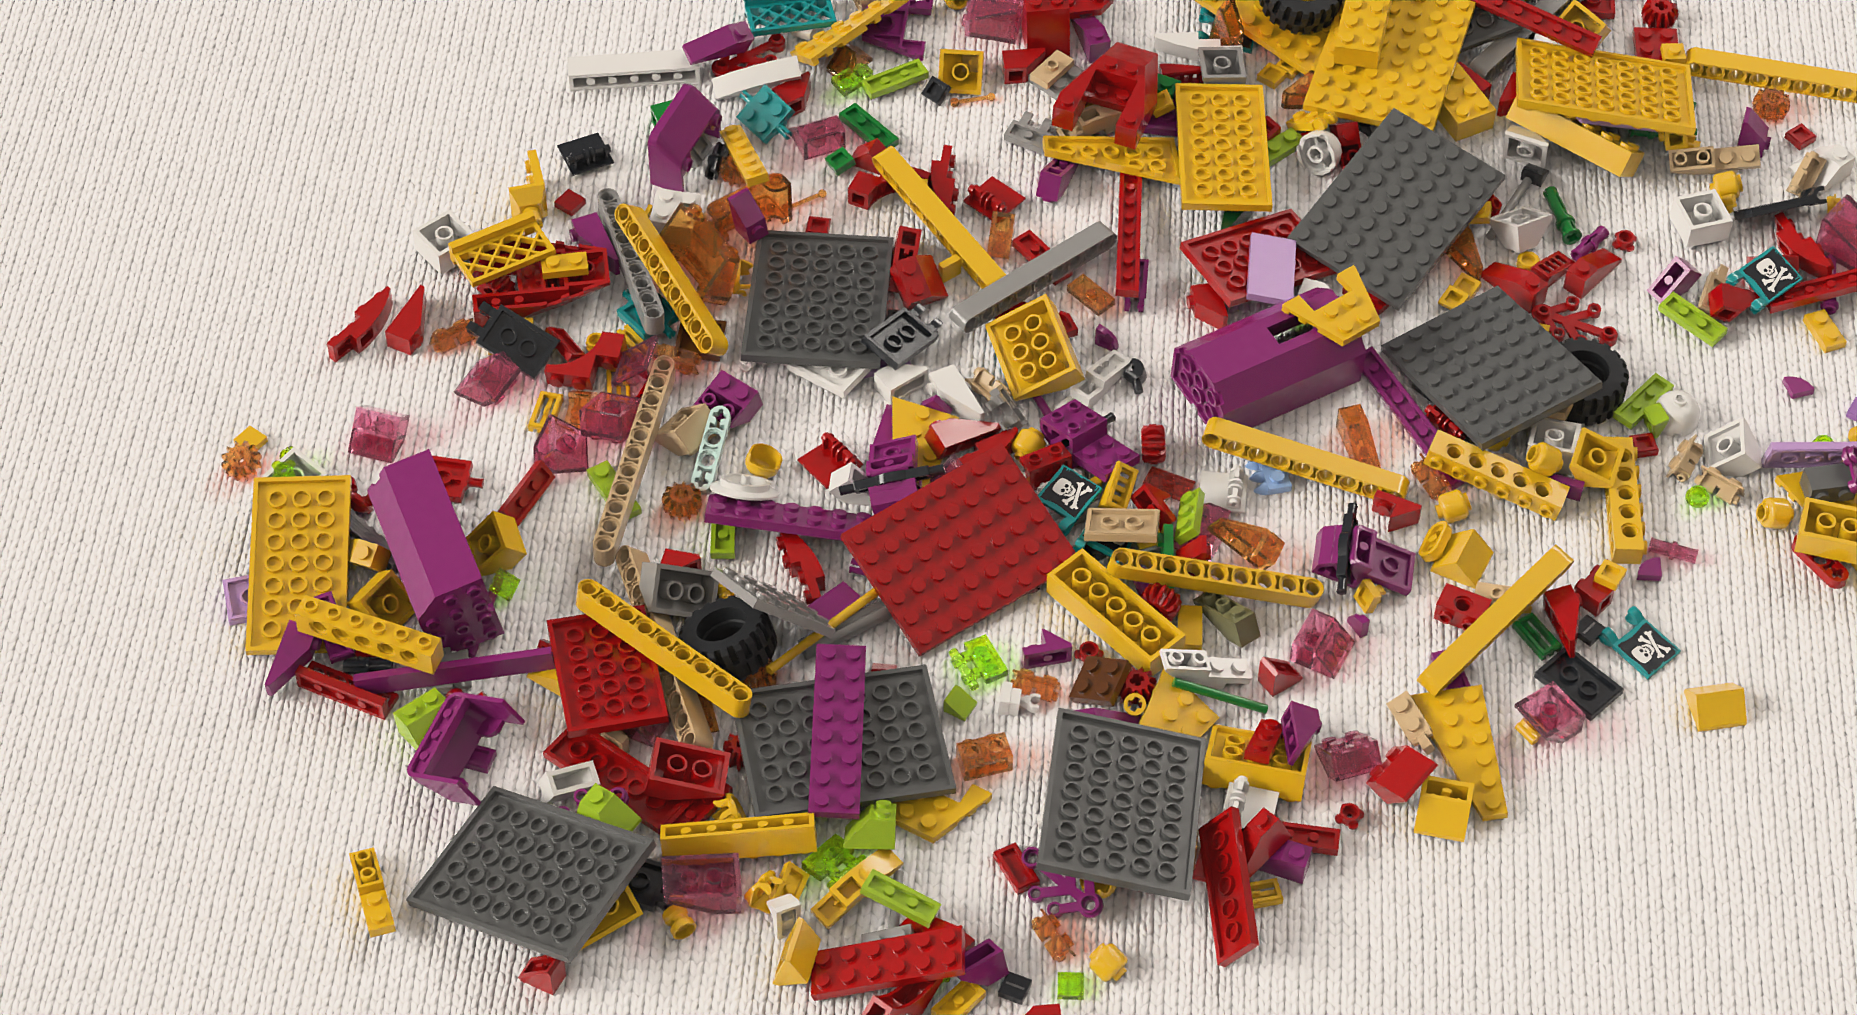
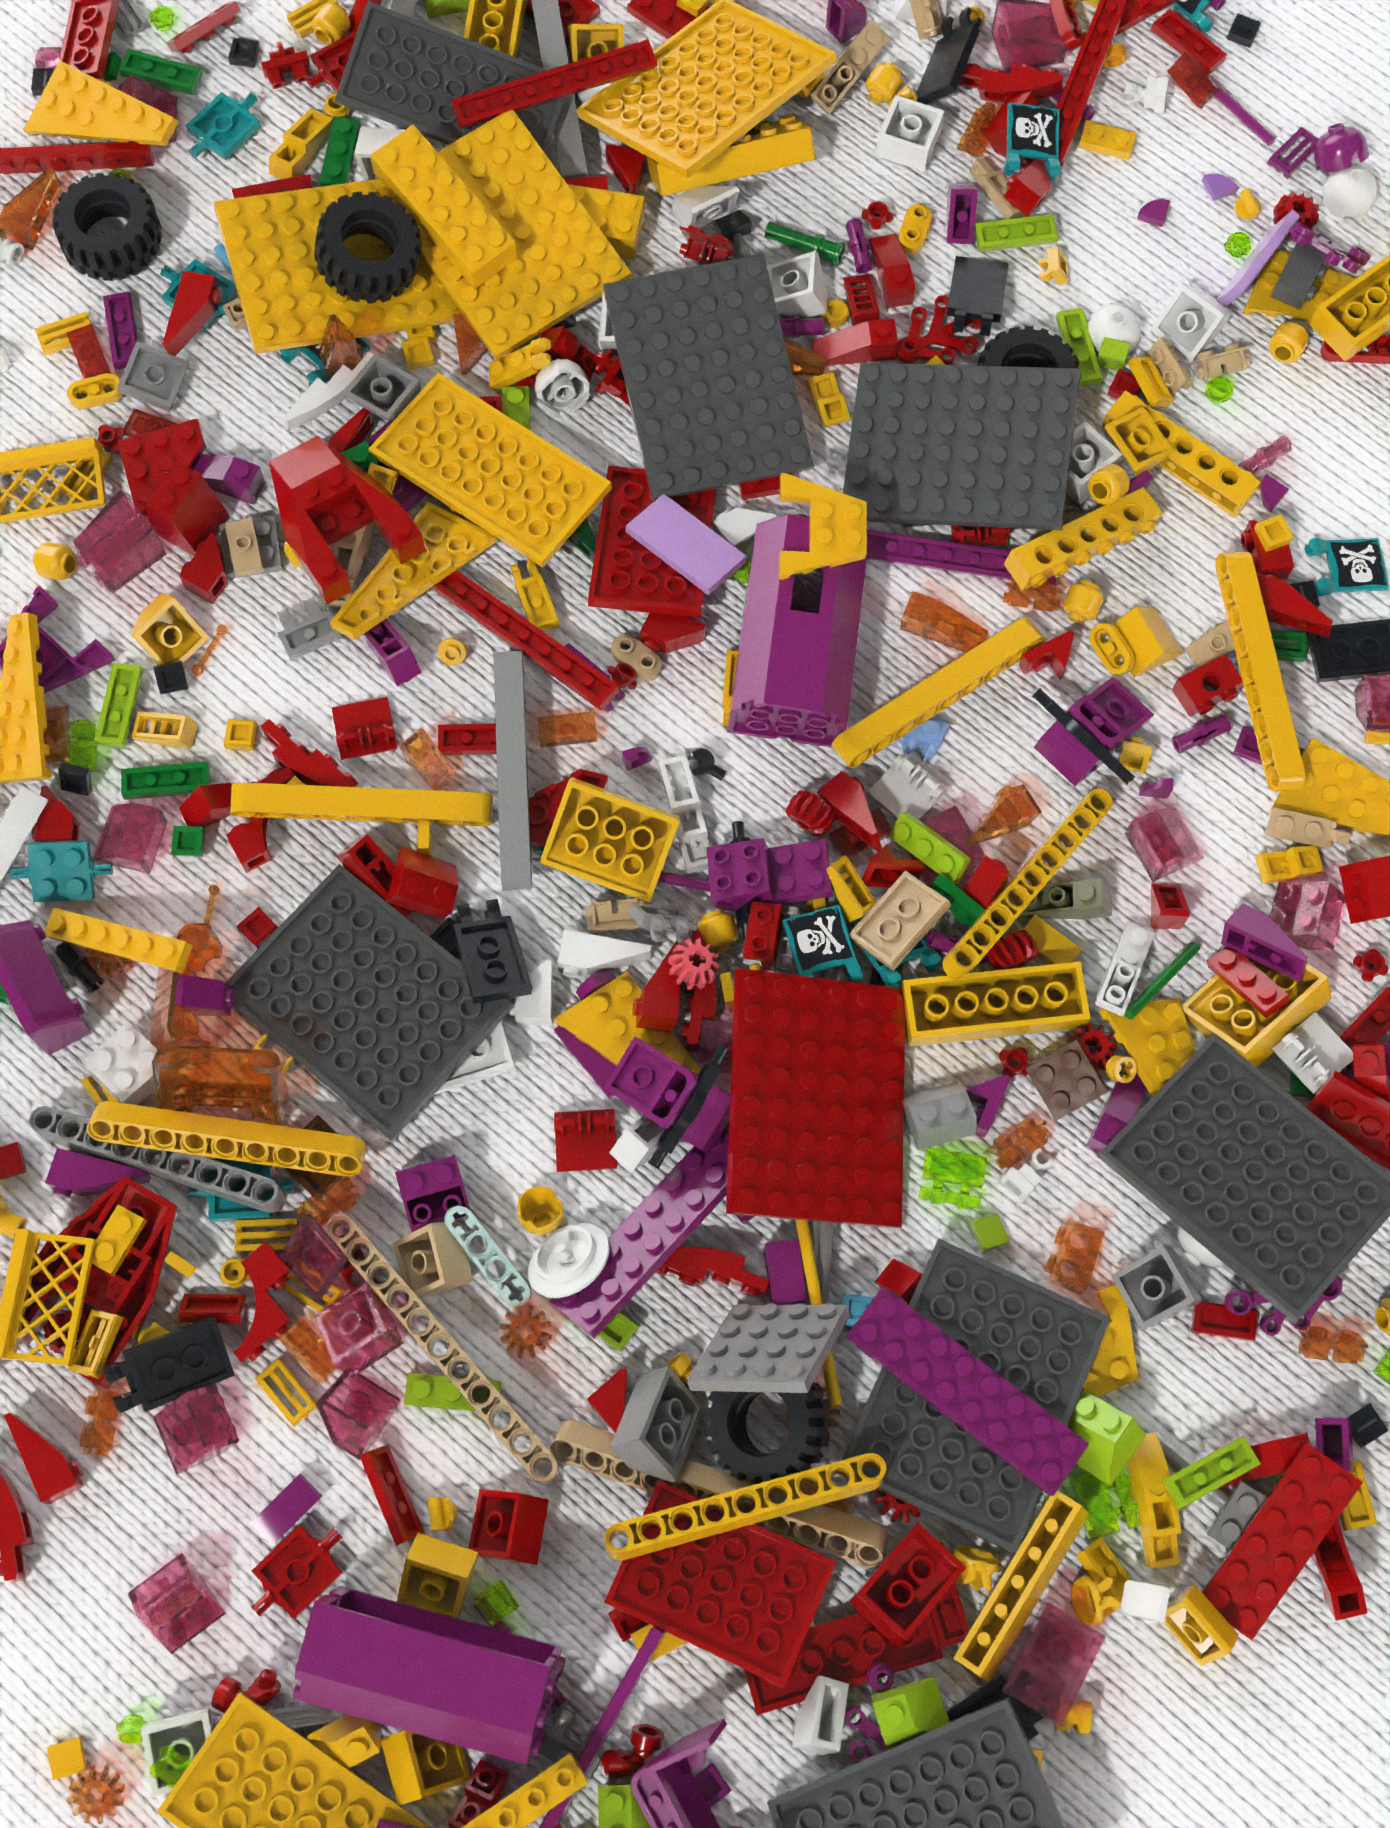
camera: 55 degrees left, 20 degrees up
none -> black tile [58,762,92,796]
none -> yellow tile [68,1309,123,1379]
none -> yellow slope [131,711,197,749]
none -> yellow tile [163,1250,196,1278]
none -> yellow tile [224,719,258,751]
none -> magenta slope [250,1473,322,1546]
none -> yellow plate [428,1497,457,1532]
none -> yellow plate [438,638,468,666]
none -> red slope [468,1489,549,1565]
none -> yellow hinge [510,559,560,632]
none -> red plate [607,662,637,689]
none -> tan plate [612,634,661,681]
none -> coral gear [668,938,720,990]
none -> red hinge [679,225,737,265]
none -> magenta pin [779,316,824,338]
none -> red slope [816,771,883,853]
none -> yellow plate [898,204,932,254]
none -> light grey slope [902,1082,977,1150]
none -> black tile [946,256,1009,336]
none -> clear orange hinge [957,102,995,158]
none -> yellow tile [1038,246,1069,285]
none -> light grey slope [1111,1245,1203,1331]
none -> yellow tile [1127,356,1174,408]
none -> magenta pin [1172,715,1231,754]
none -> yellow slope [1255,845,1324,884]

